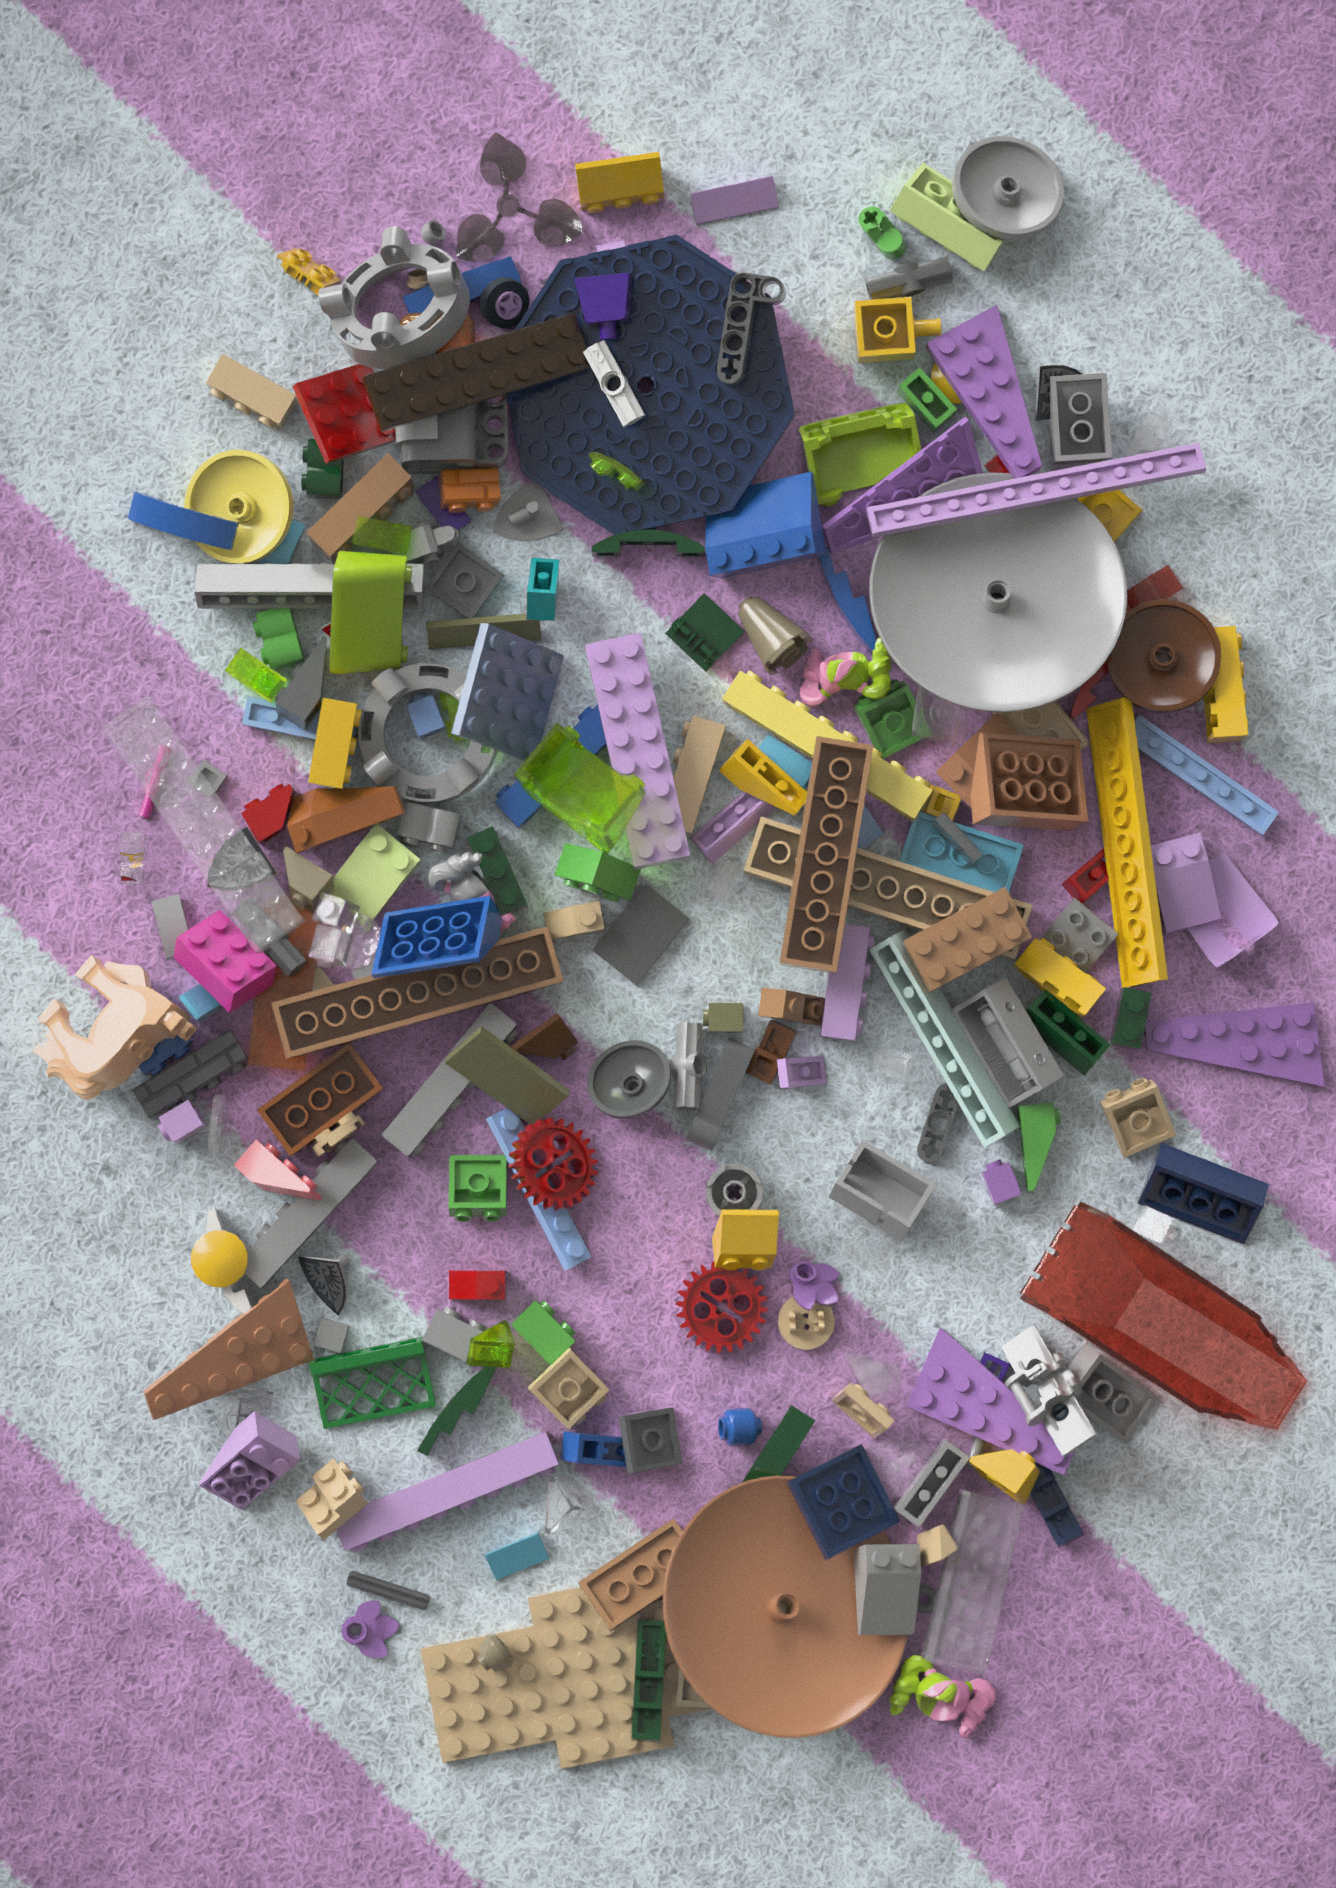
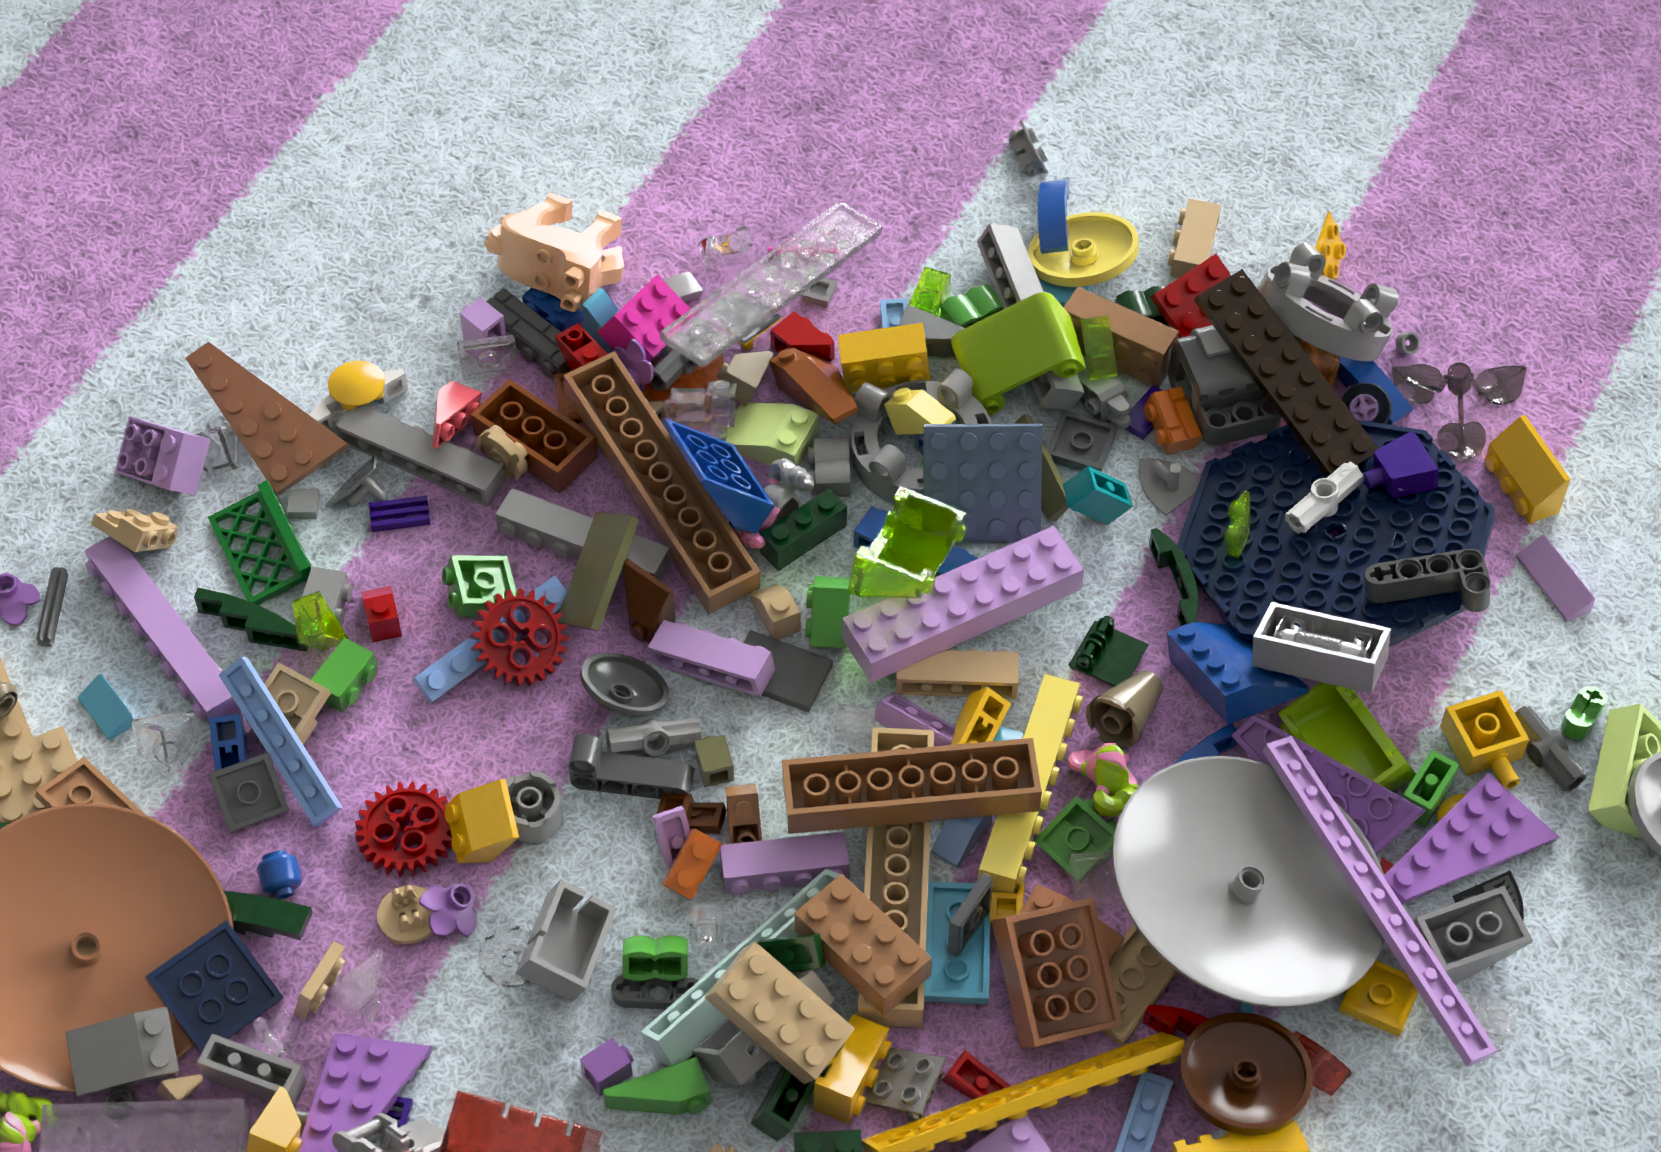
camera: 75 degrees right, 30 degrees down
none -> light blue plate [219,657,343,826]
none -> dark purple tile [369,495,431,532]
none -> red slope [555,323,608,371]
none -> medium lavender plate [615,339,654,391]
none -> bright green brick [622,935,688,981]
none -> lavender brick [648,620,776,697]
none -> orange brick [661,829,722,900]
none -> tan brick [704,942,855,1084]
none -> dark green plate [758,933,826,971]
none -> light yellow slope [884,388,956,435]
none -> light grey hinge [1008,120,1049,176]
none -> light grey piece [1252,602,1391,693]

